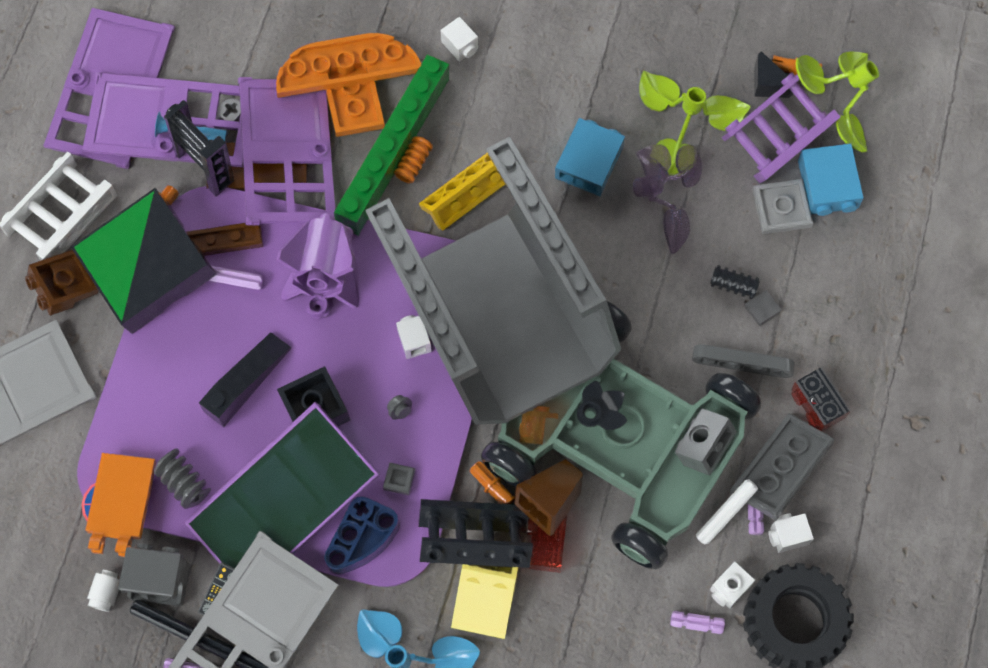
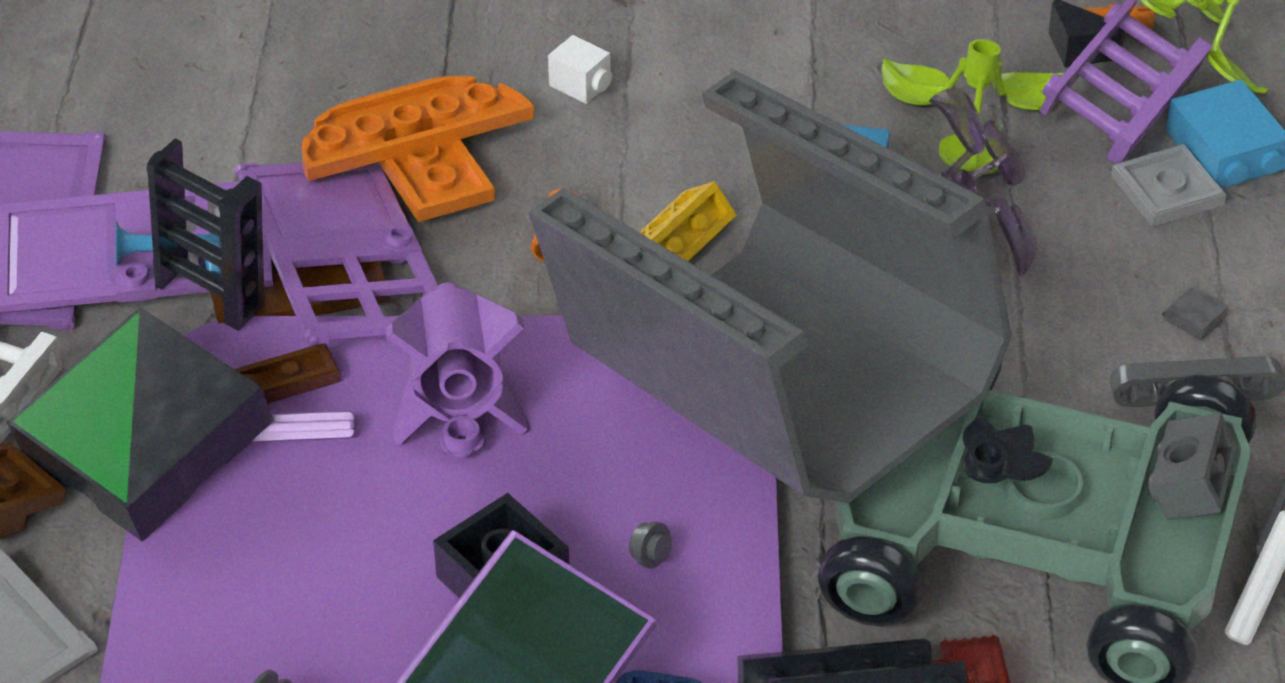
camera: 15 degrees left, 25 degrees down
black slope [199,332,291,427] -> none
green brick [334,54,449,236] -> none
dark grey tile [383,462,416,496] -> none
white brick [396,315,431,359] -> none
orange axle [470,461,515,504] -> none
reddish brown slope [515,459,583,536] -> none
clear orange bracket [519,406,559,445] -> none
black piece [710,265,760,299] -> none

